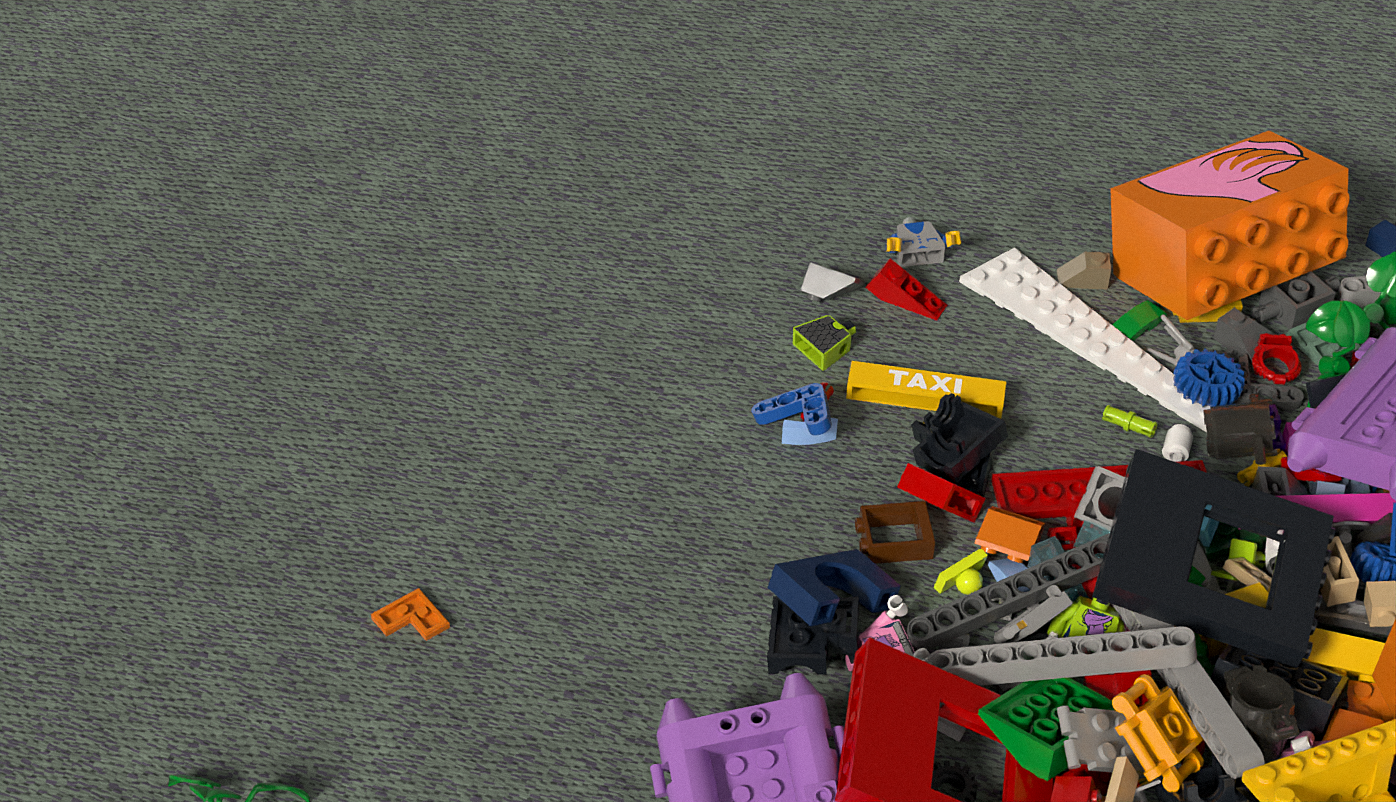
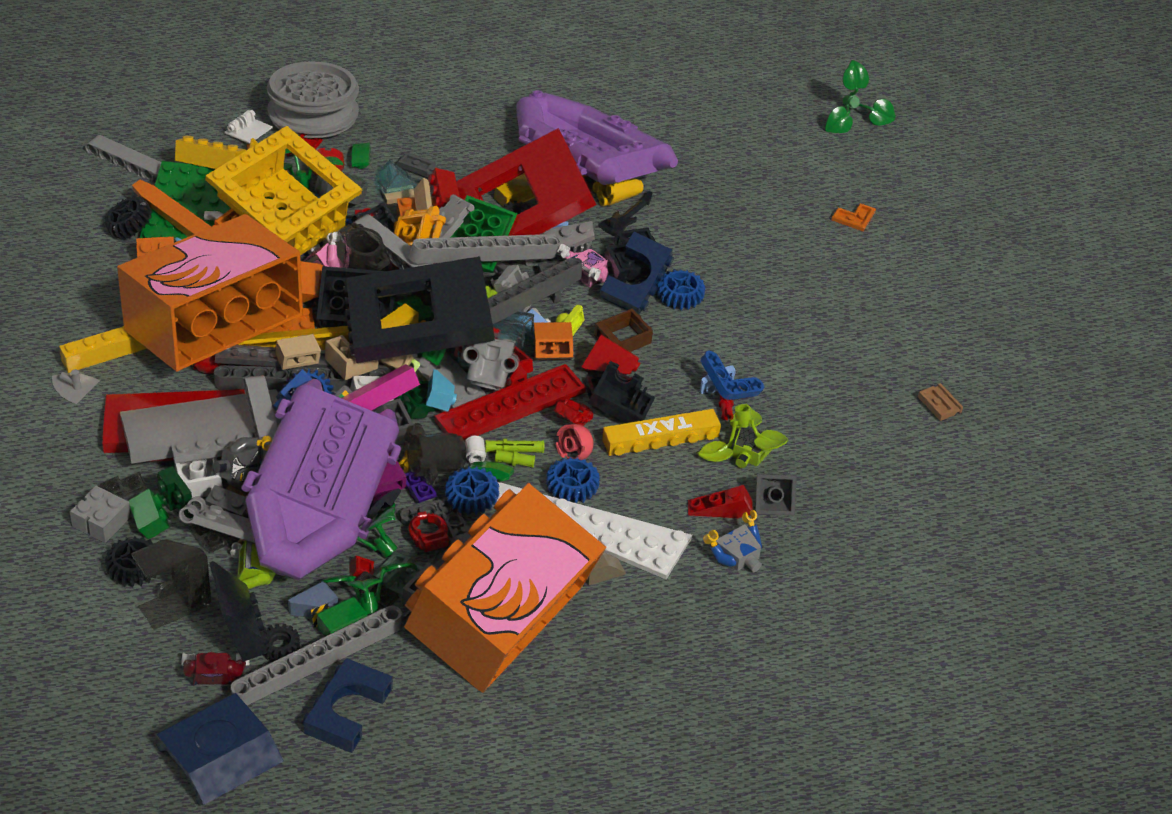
camera: 150 degrees right, 0 degrees up
none -> green slope [470,461,514,482]
none -> lime pin [485,439,544,453]
none -> blue gear [546,457,600,503]
none -> red piece [554,398,593,426]
none -> coral cylinder [556,424,593,460]
none -> blue gear [656,269,705,310]
none -> lime plant [698,403,788,462]
none -> medium nougat plate [918,383,963,421]

